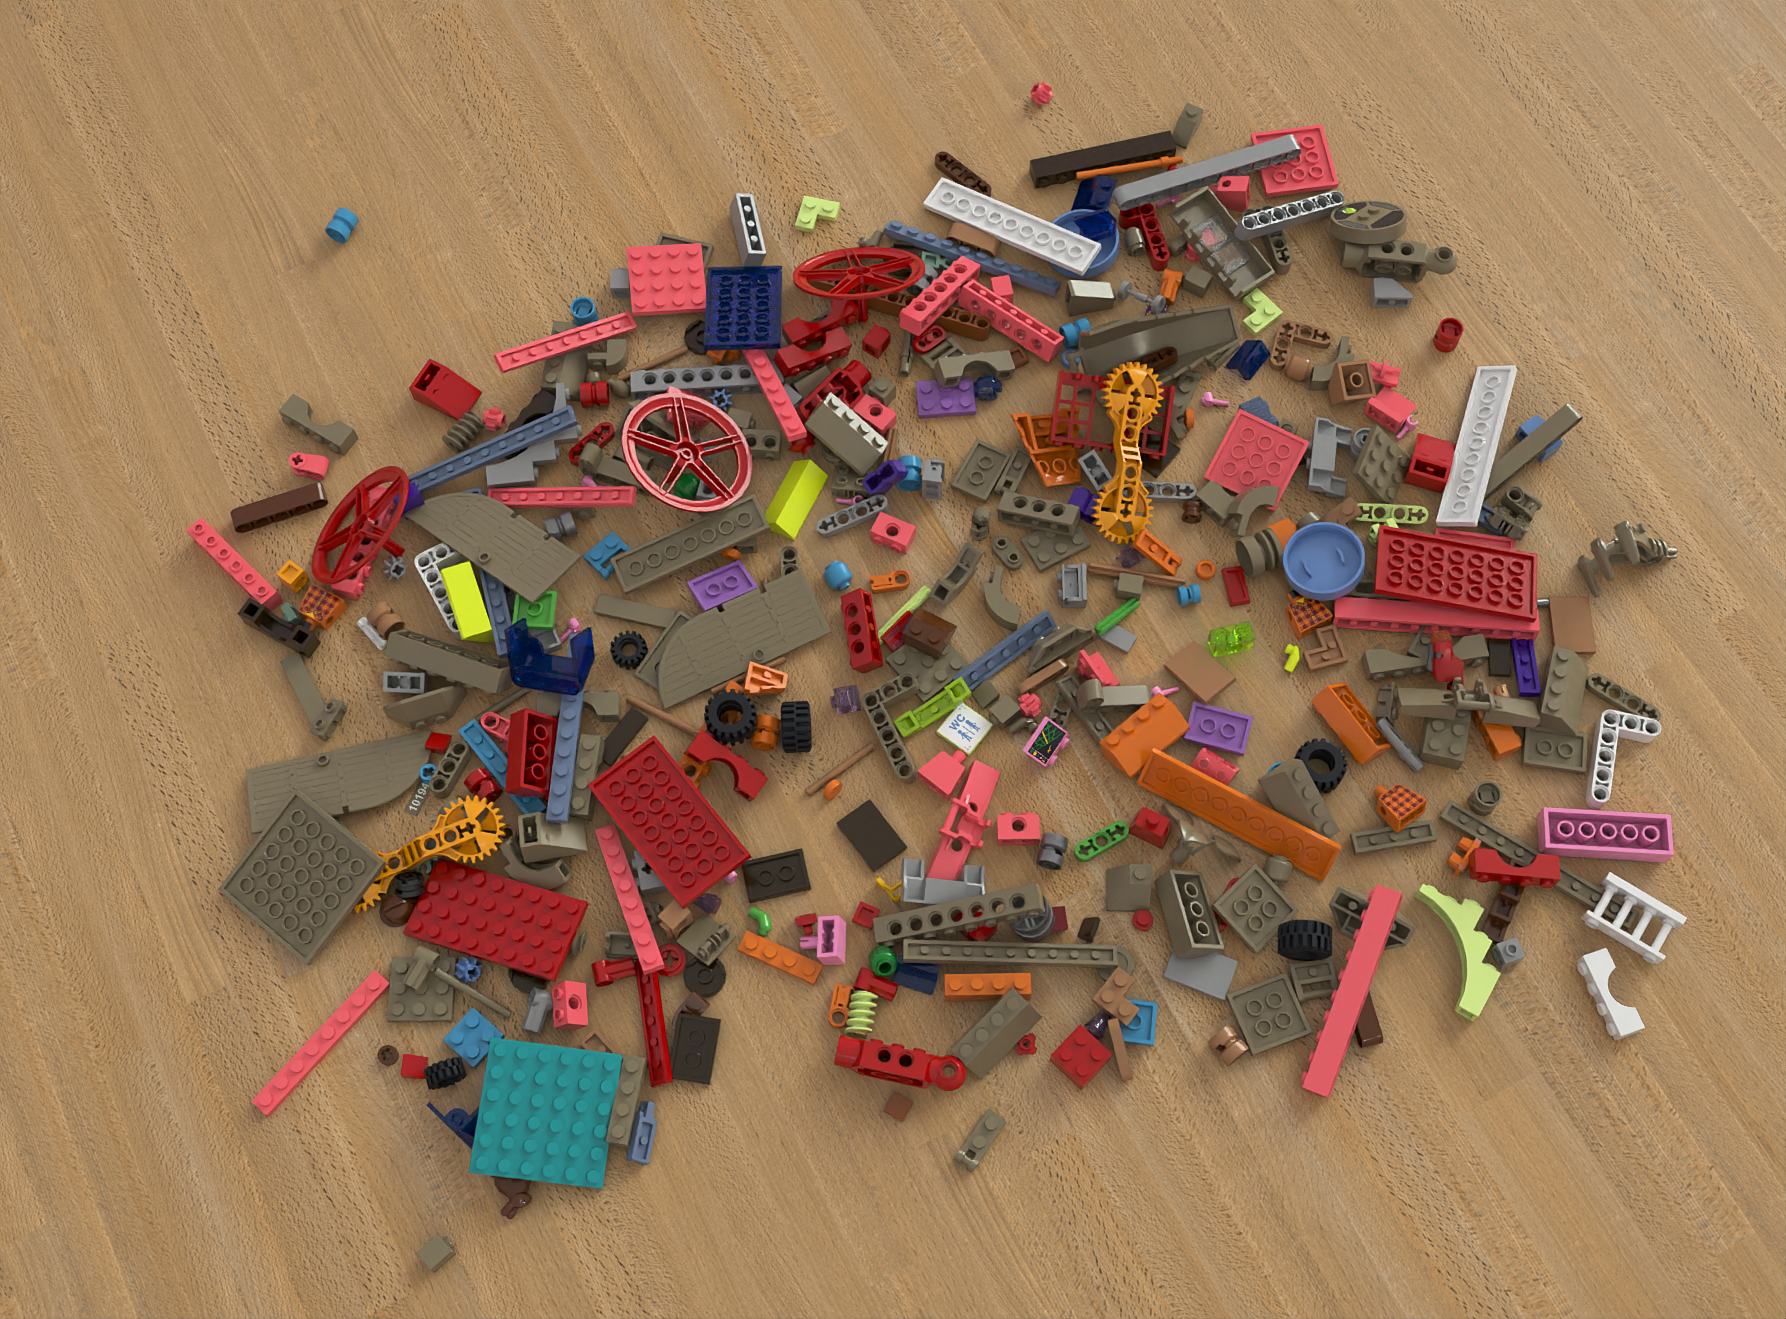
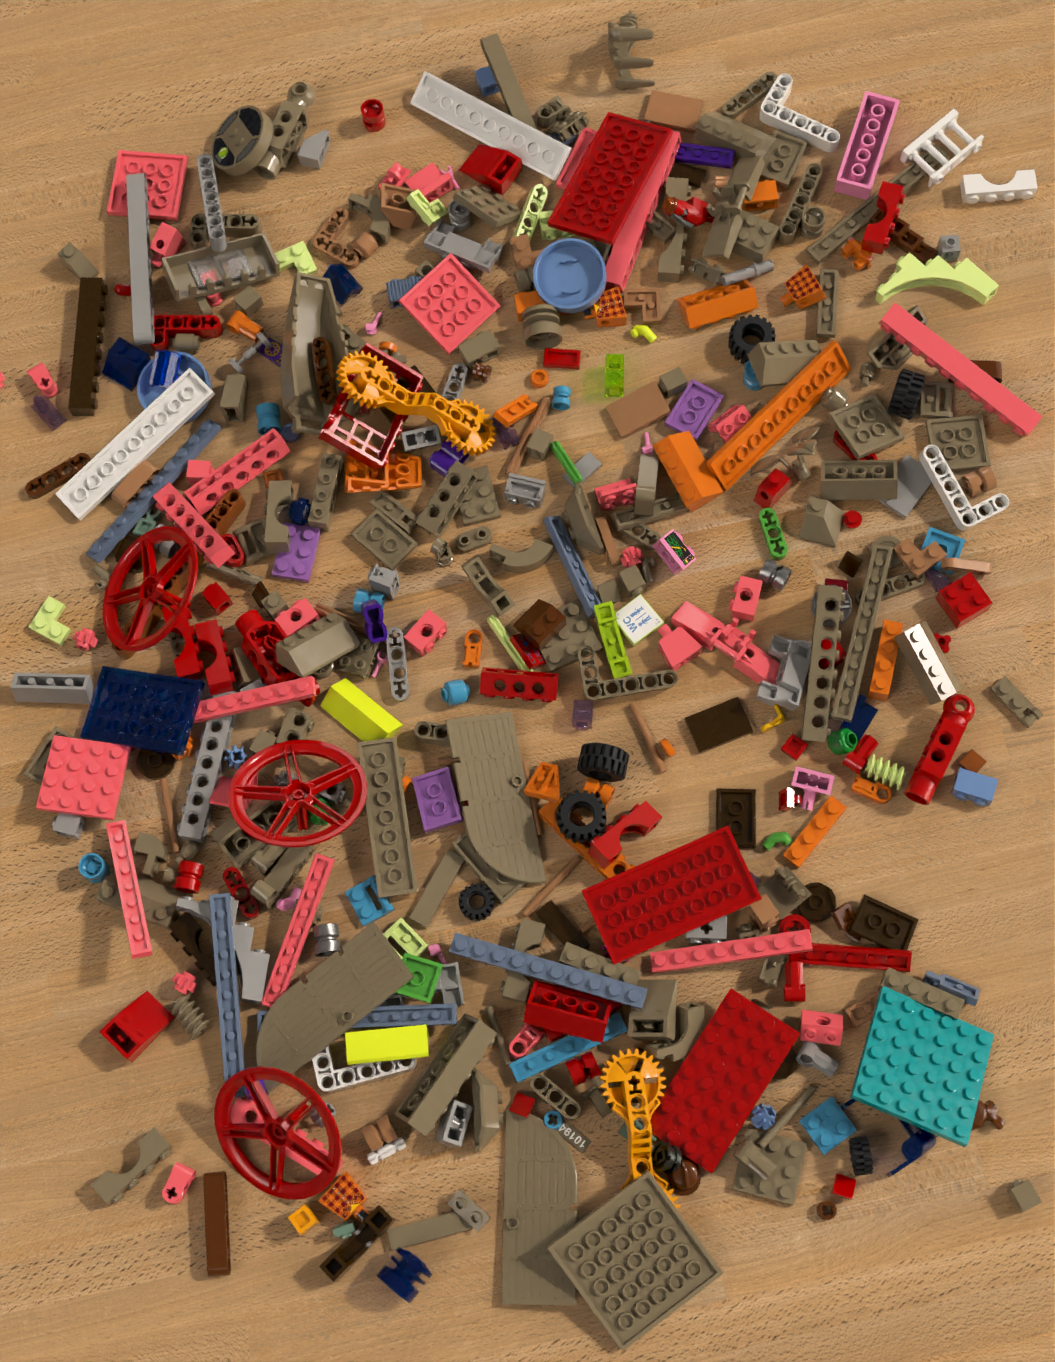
camera: 70 degrees left, 5 degrees up
coral brick [186,518,283,611] -> none
coral plate [251,970,390,1117] -> none
clear blue windscreen [504,618,595,696] -> none
orange bar [1075,156,1183,180] -> none
dark tan arch [1226,486,1279,537] -> none
none -> coral piece [27,362,58,398]
none -> hinge [31,395,67,432]
none -> coral gear [73,628,98,651]
none -> dark brown slope [252,581,269,609]
none -> dark tan brick [308,453,344,532]
none -> clear blue wheel [376,1247,433,1304]
none -> yellowish green plate [384,918,429,959]
none -> yellowish green plate [406,189,448,226]
none -> dark tan brick [658,367,688,399]
none -> dark tan beam [778,163,822,245]
none -> dark tan beam [855,571,926,606]
none -> dark tan cylinder [859,362,875,387]
none -> white beam [919,445,1009,531]
none -> medium blue brick [951,768,998,807]

